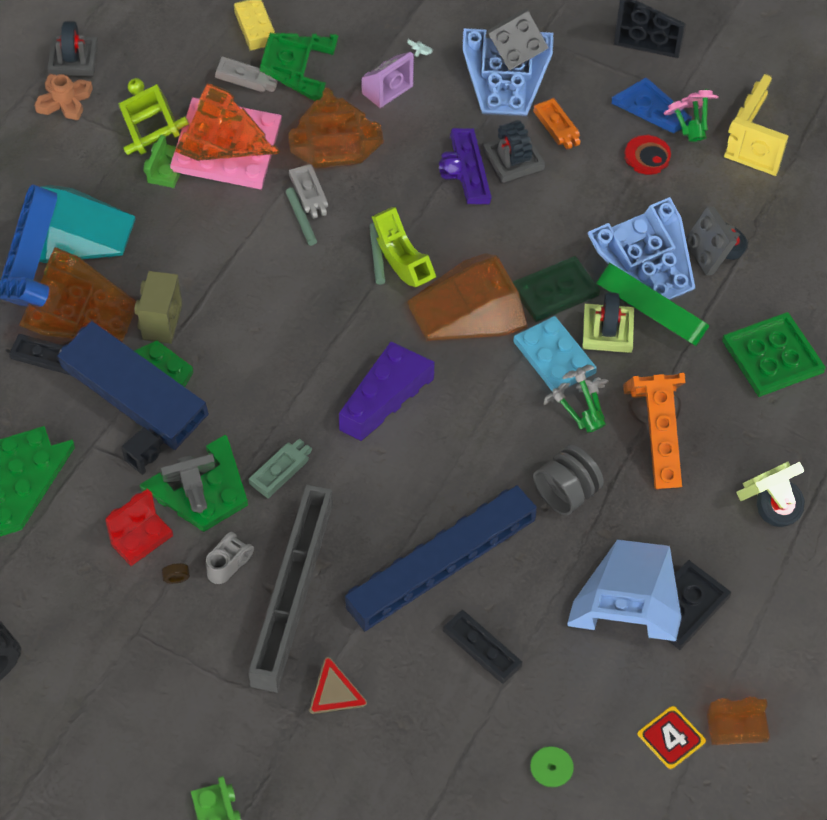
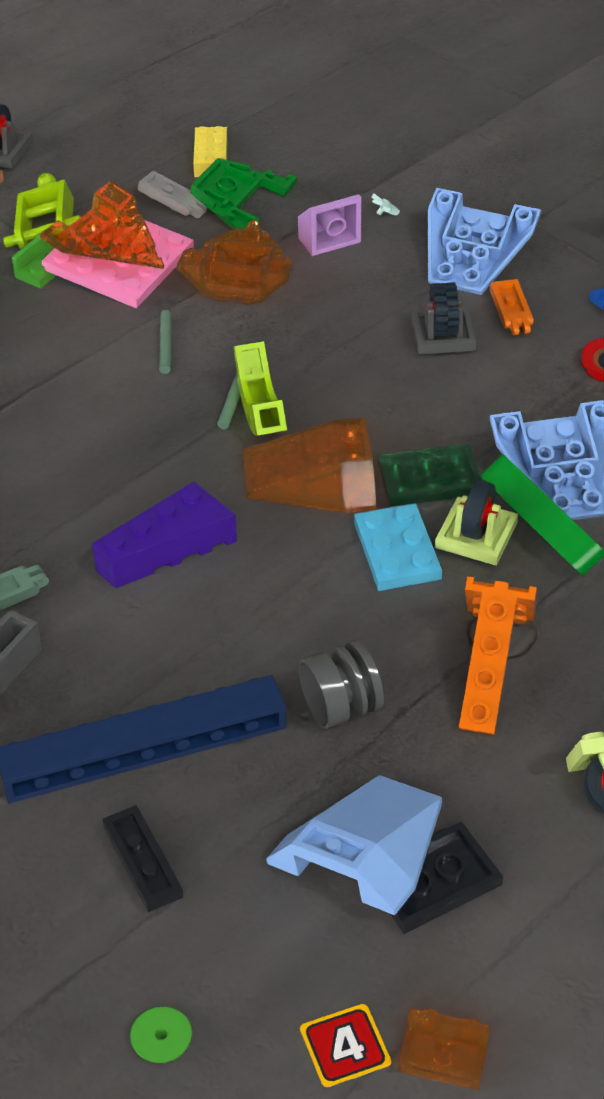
camera: 20 degrees right, 10 degrees down
light grey hinge [289,164,328,219] -> none
dark purple plate [439,128,492,204] -> none
plate [487,8,549,71] -> none
plant [544,365,609,433] -> none

